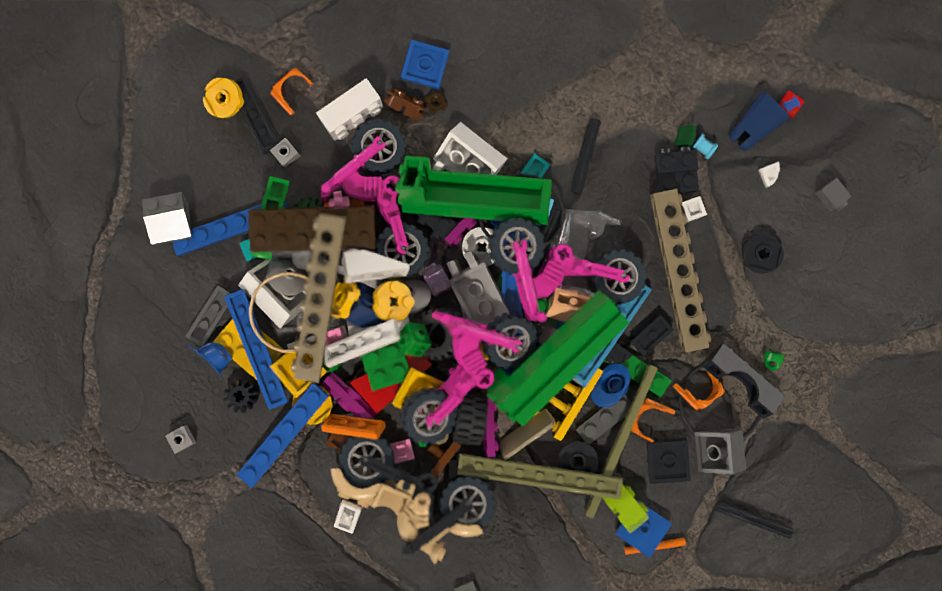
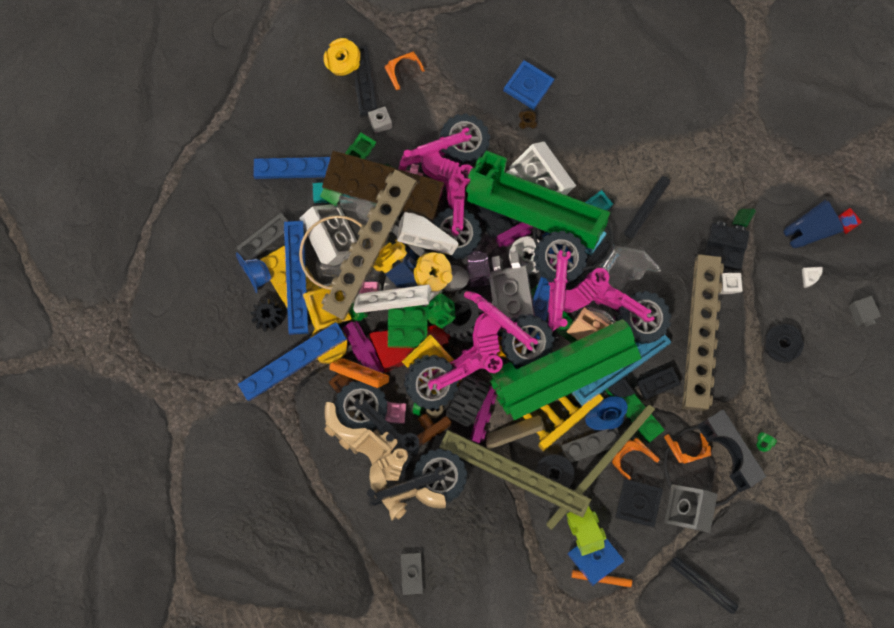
camera: 20 degrees right, 10 degrees down
slope [142,192,192,246] -> none
light grey plate [165,425,196,454] -> none
light grey dish [267,260,306,296] -> none
white brick [316,78,383,141] -> none
white slope [334,498,363,534] -> none
reddish brown hinge [385,88,428,120] -> none
medium azure bush [692,133,718,160] -> none

